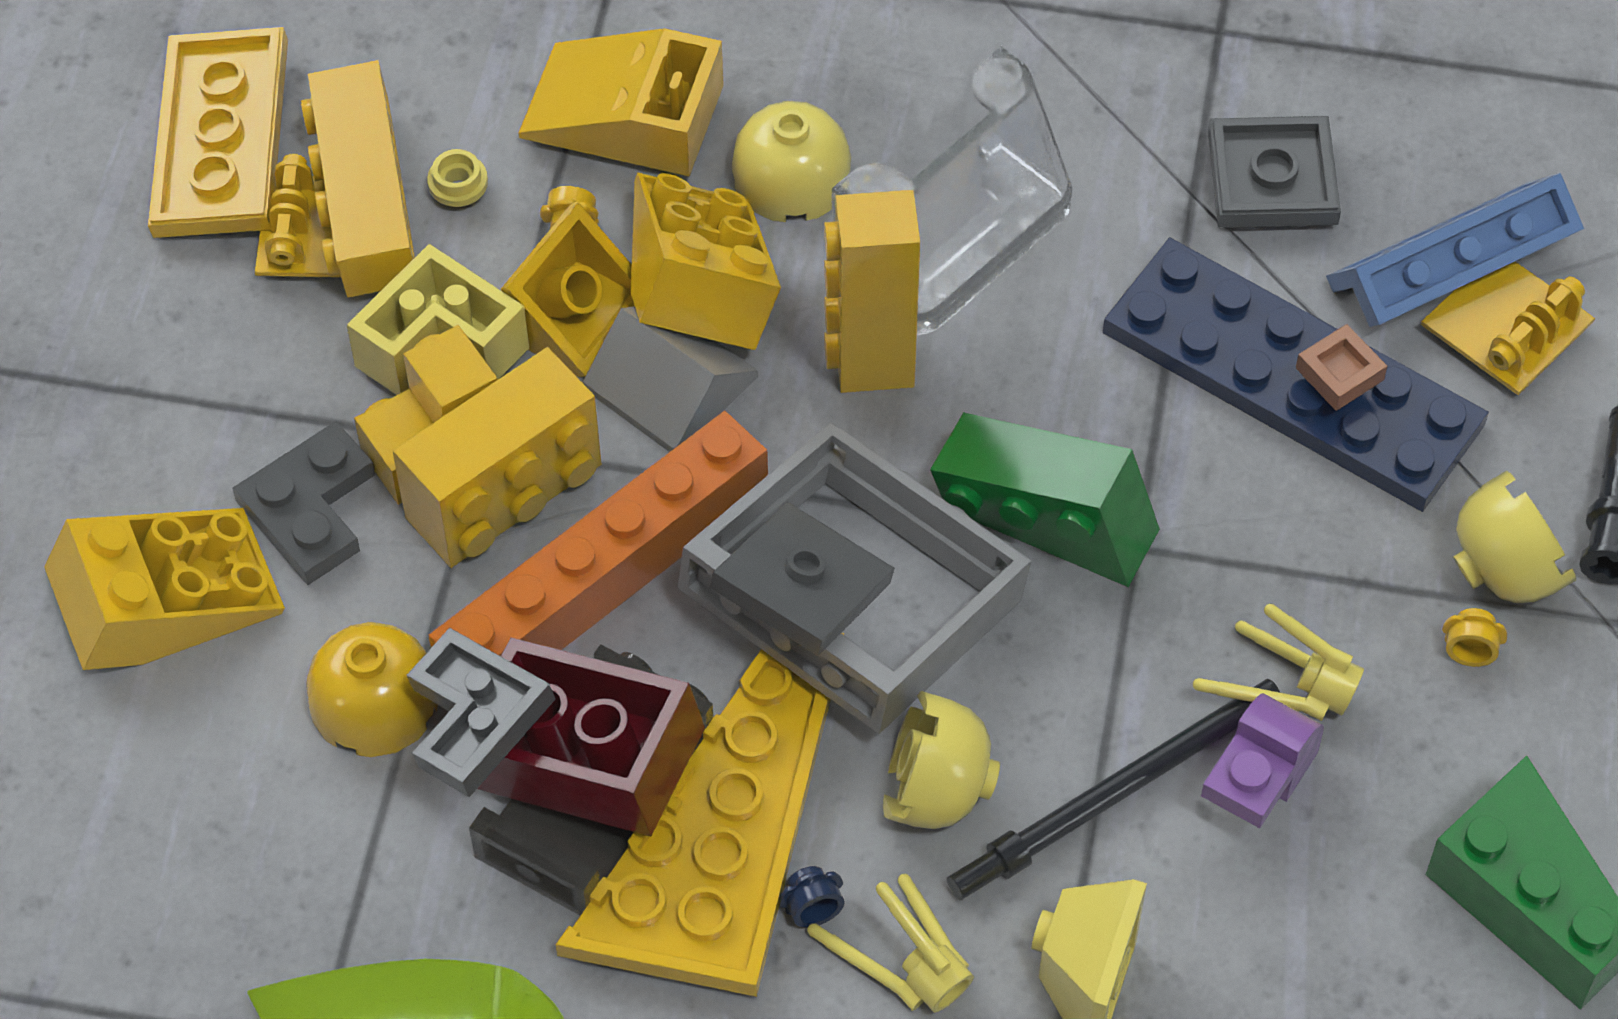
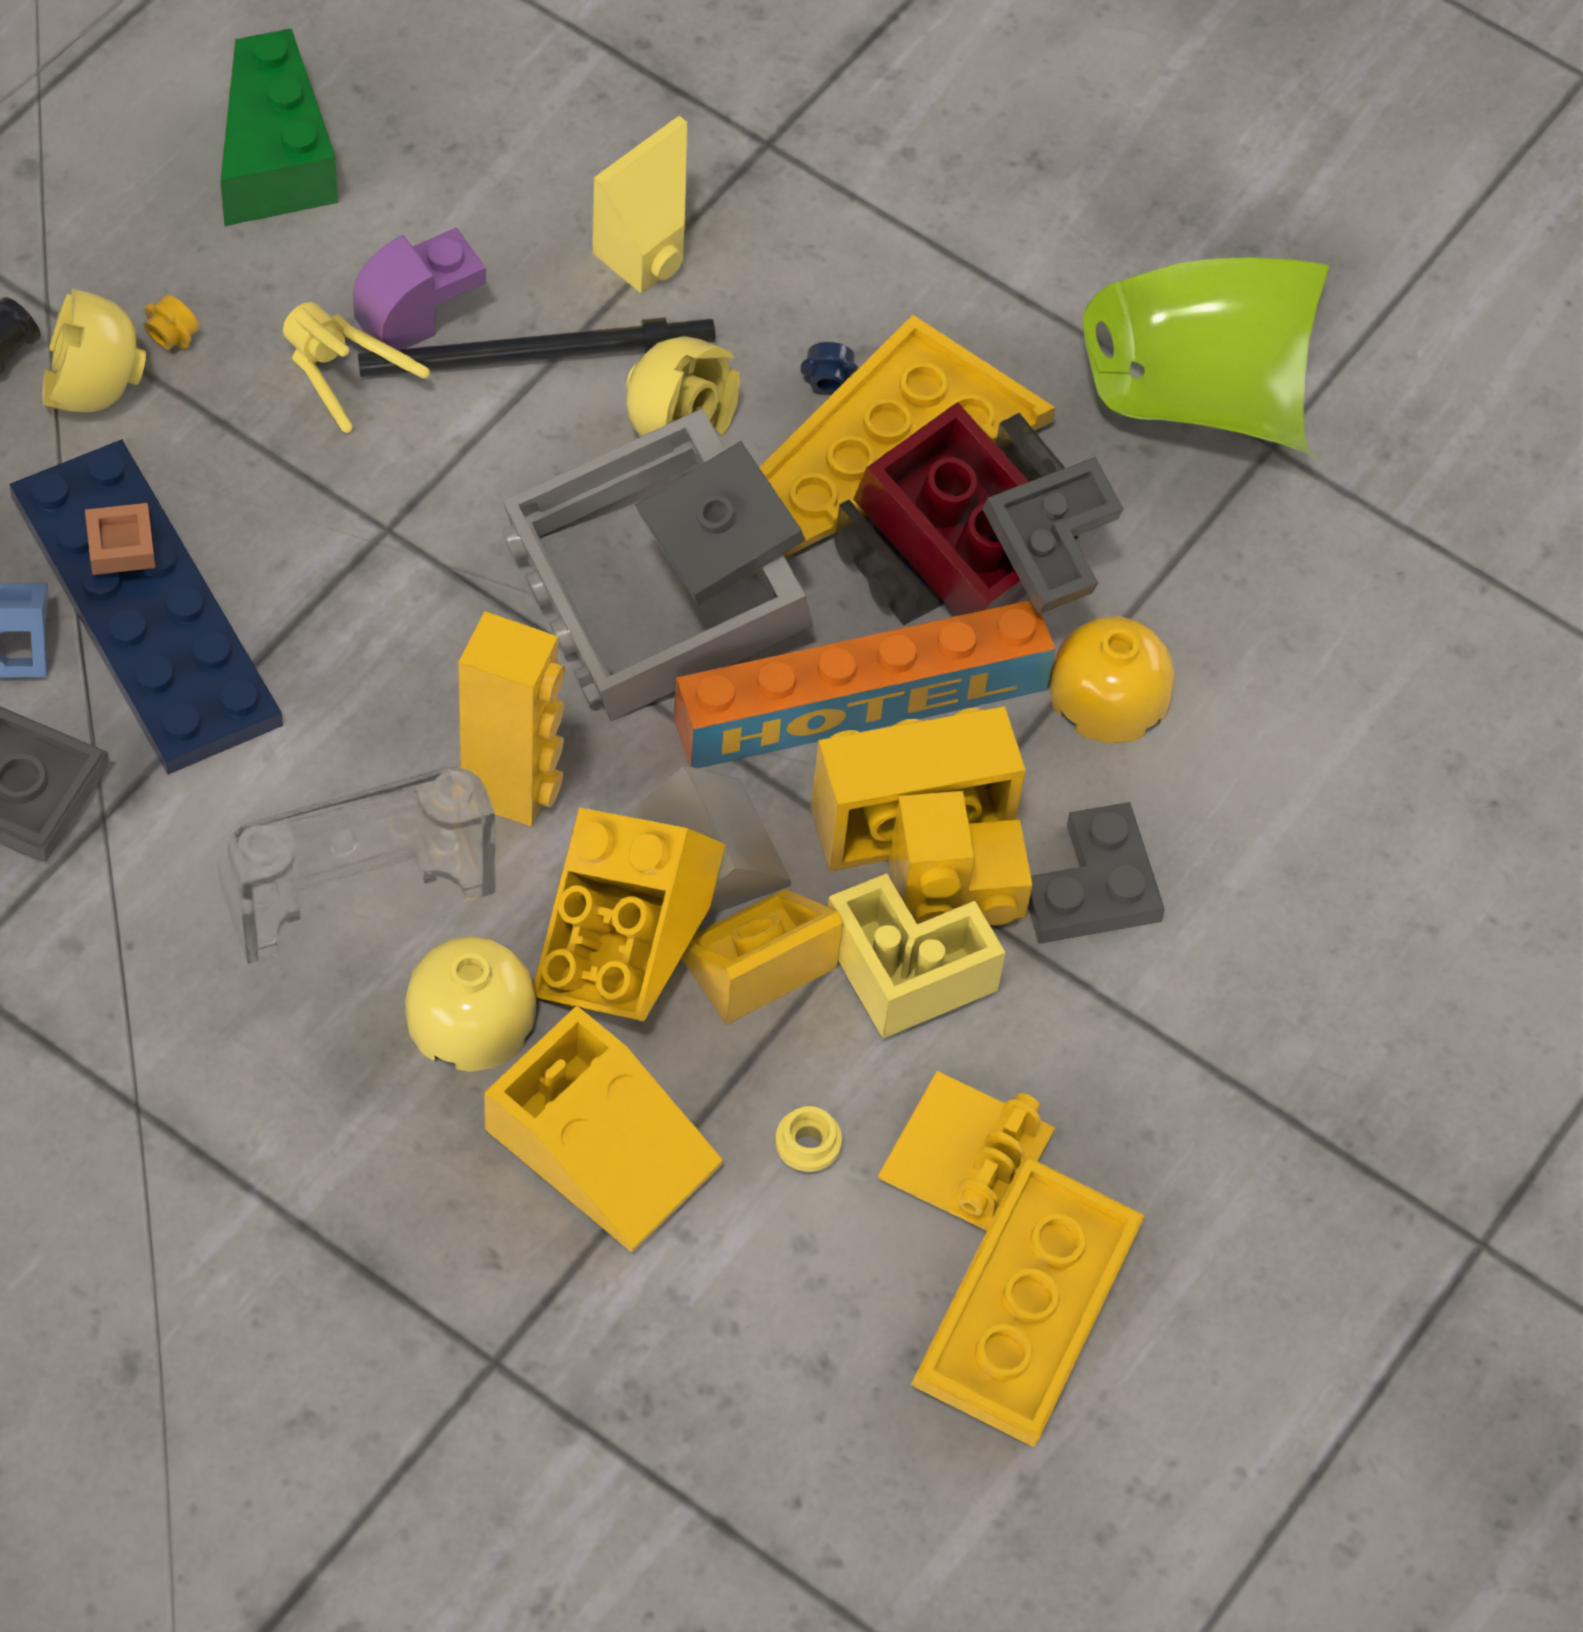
camera: 160 degrees left, 0 degrees up
yellow slope [44,508,285,670] -> none
yellow brick [301,60,415,298] -> none
yellow plate [540,186,599,229] -> none
light yellow plant [807,874,974,1013] -> none
green wedge [930,412,1160,588] -> none

